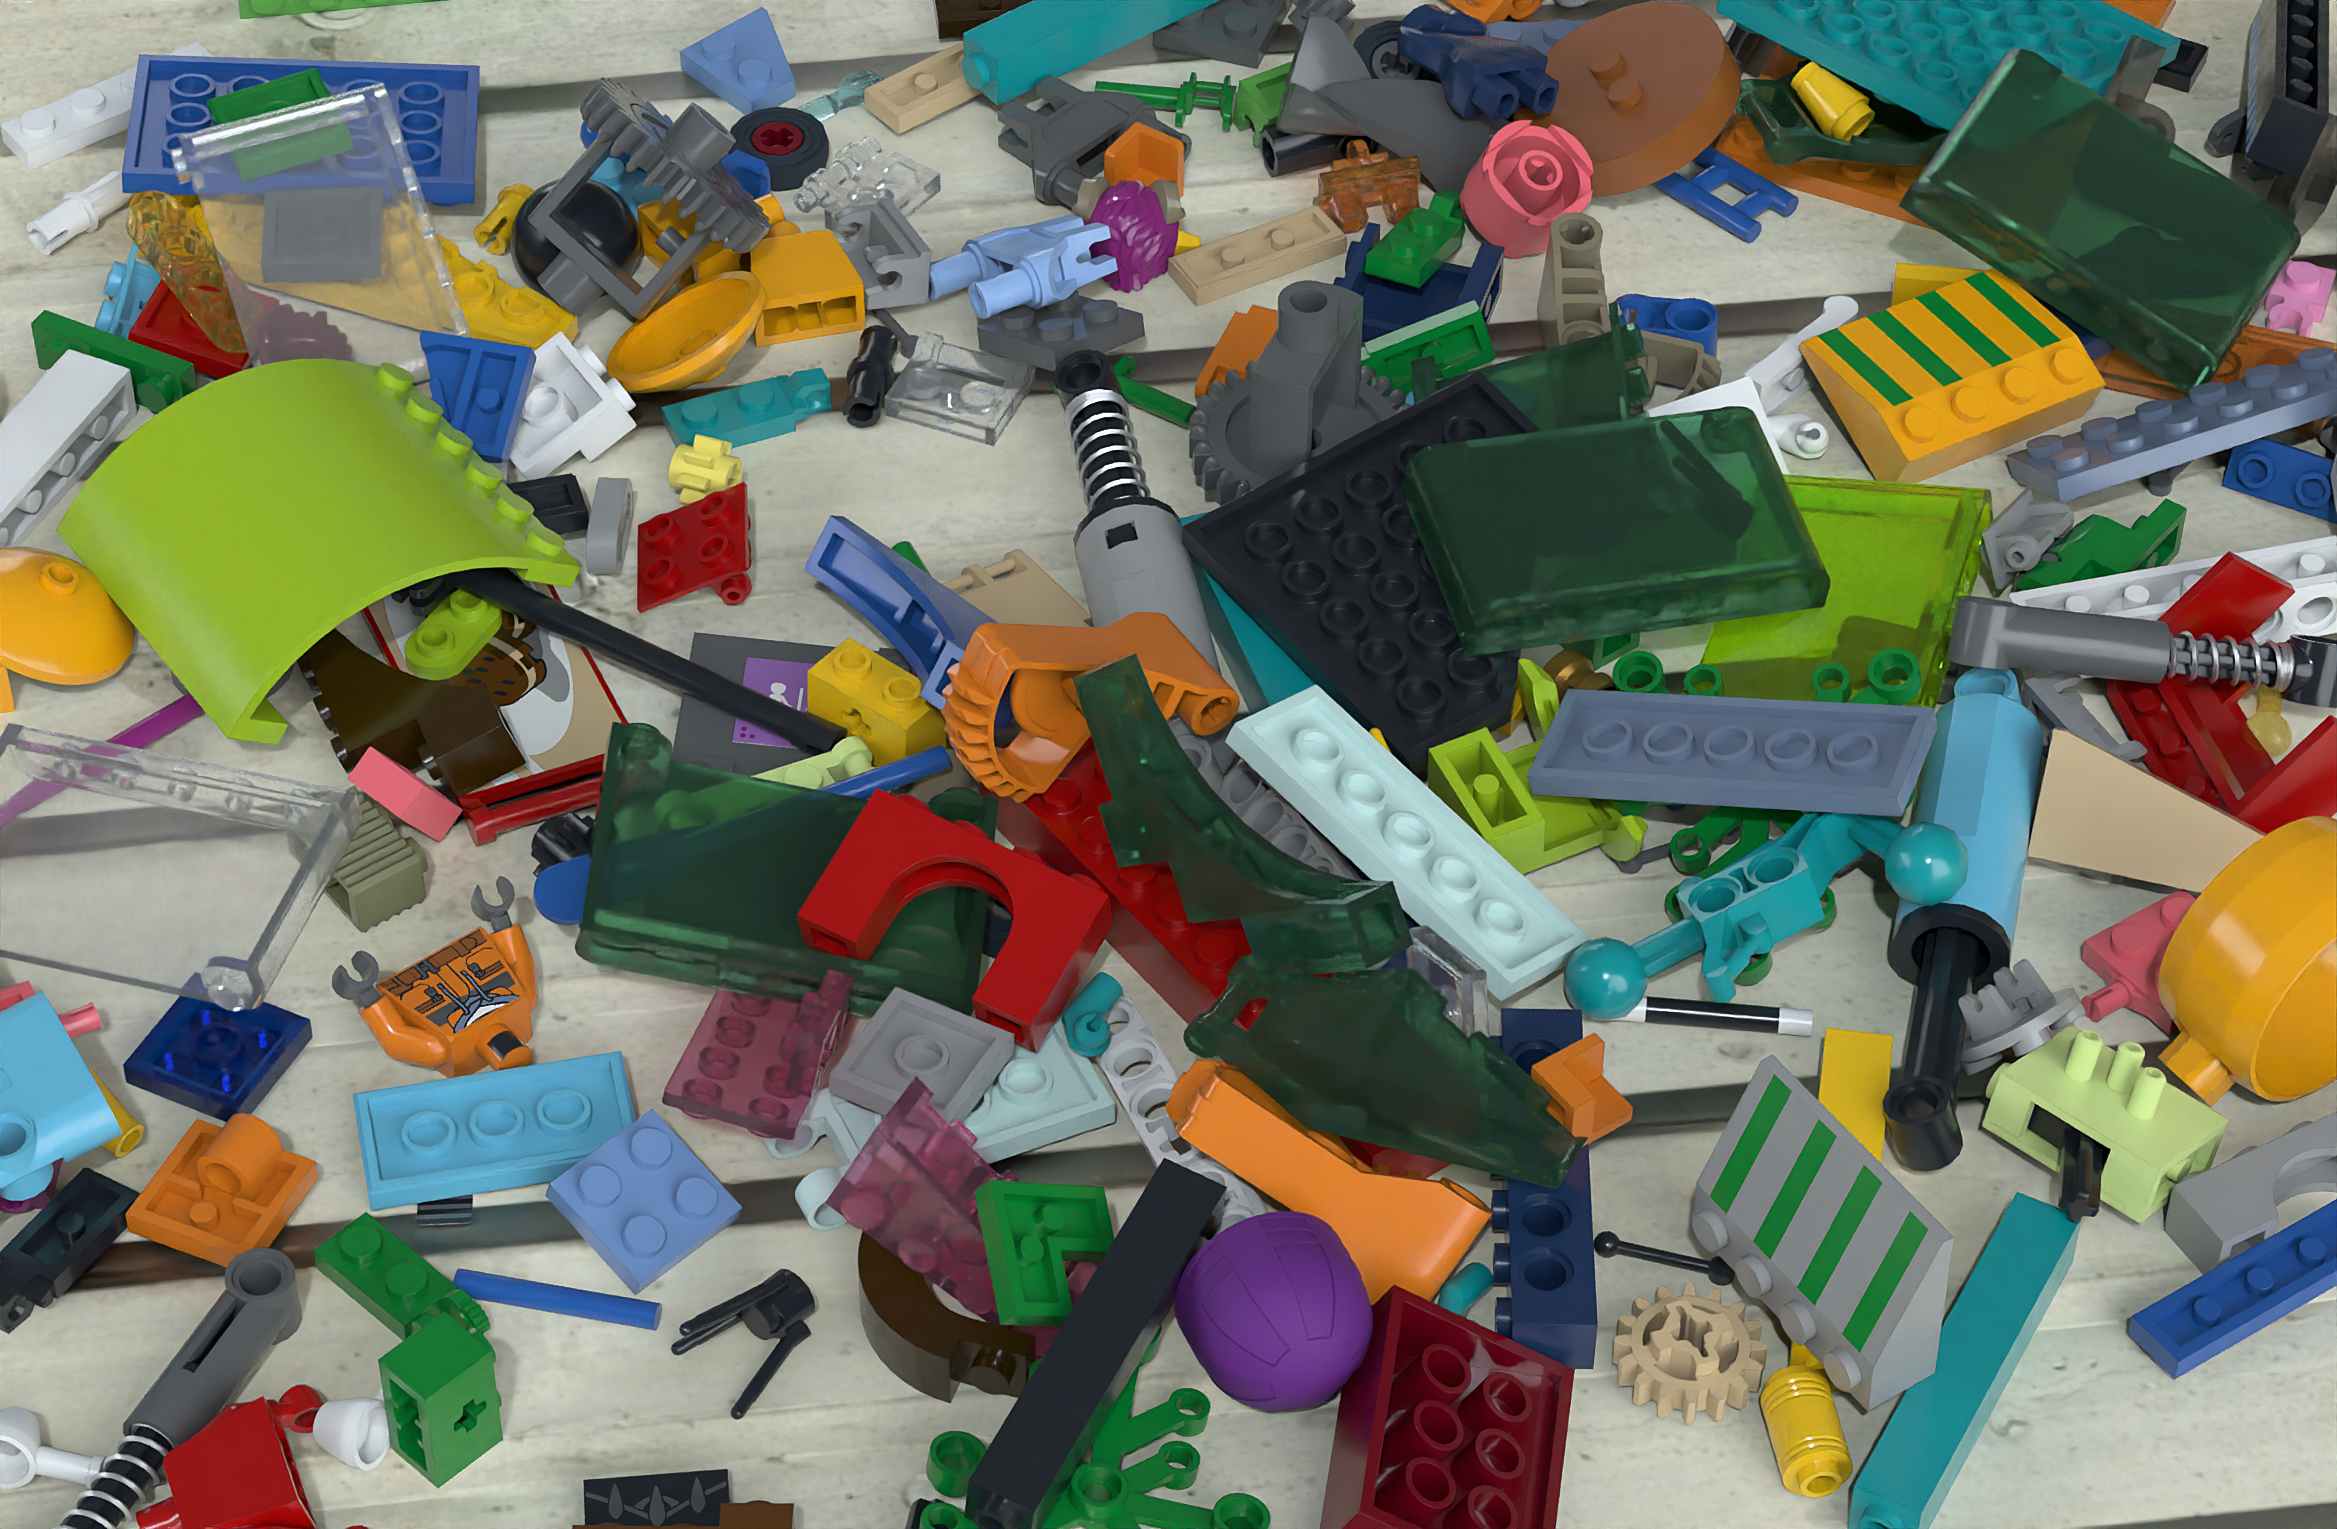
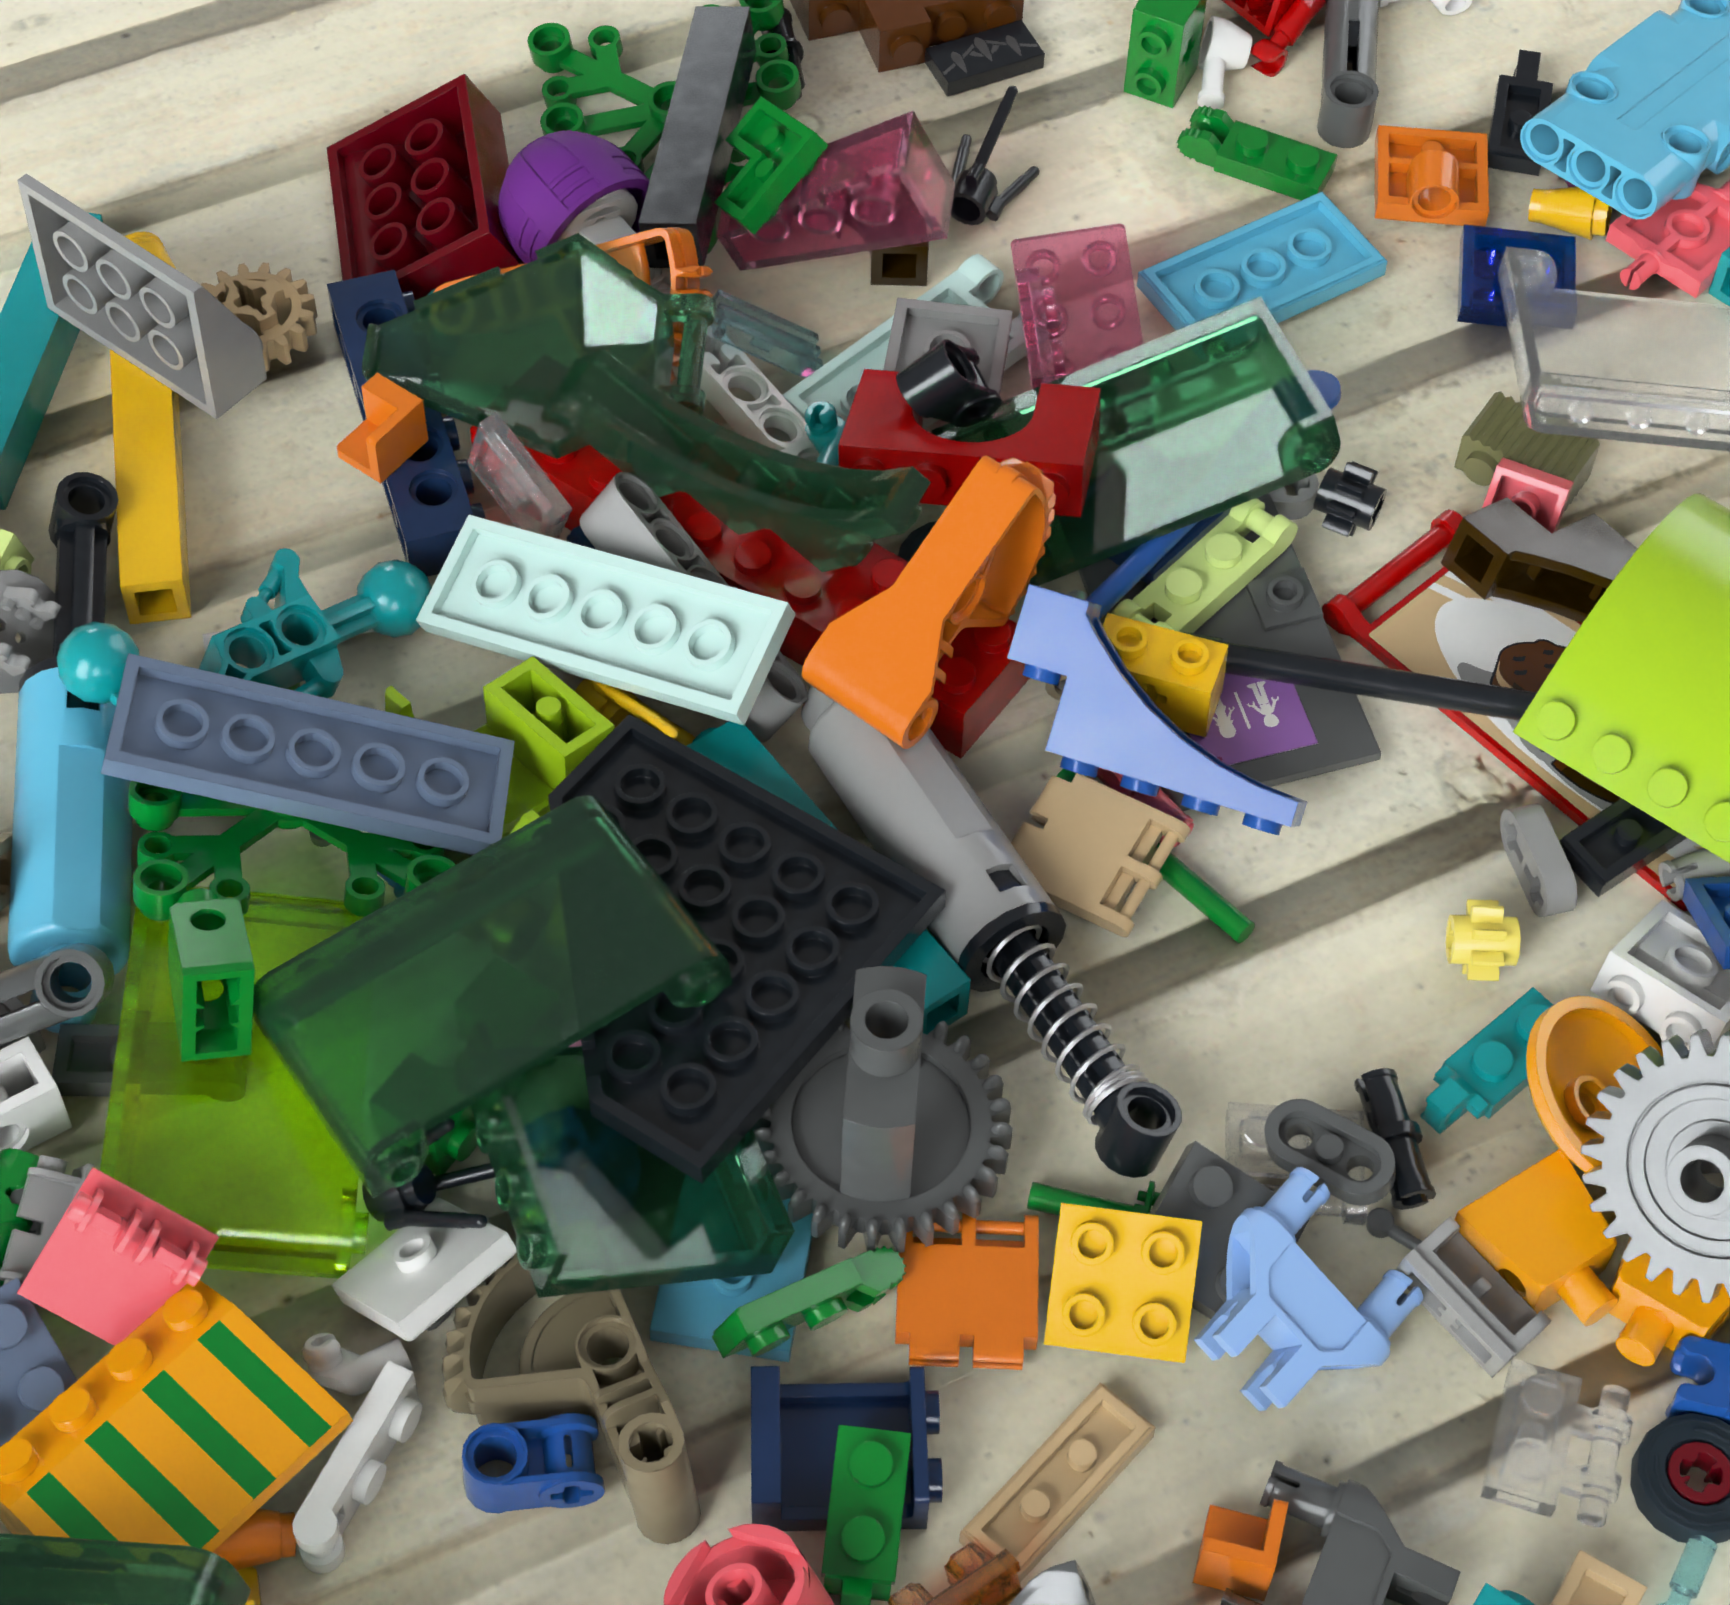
camera: 160 degrees right, 10 degrees up
orange torso [332,876,538,1078] -> none
blue bar [453,1268,662,1331] -> none
medium blue plate [545,1109,742,1296] -> none
red hinge [637,482,752,613] -> none
magenta hair [1071,177,1201,294] -> none
black hinge [1593,1231,1735,1286] -> none
none -> coral hinge [17,1167,219,1346]
none -> green torso [168,888,255,1062]
none -> clear light blue tile [708,289,823,379]
none -> black piece [896,339,1002,428]
none -> yellow hinge [1044,1202,1202,1363]
none -> dark grey plate [1264,1099,1396,1206]

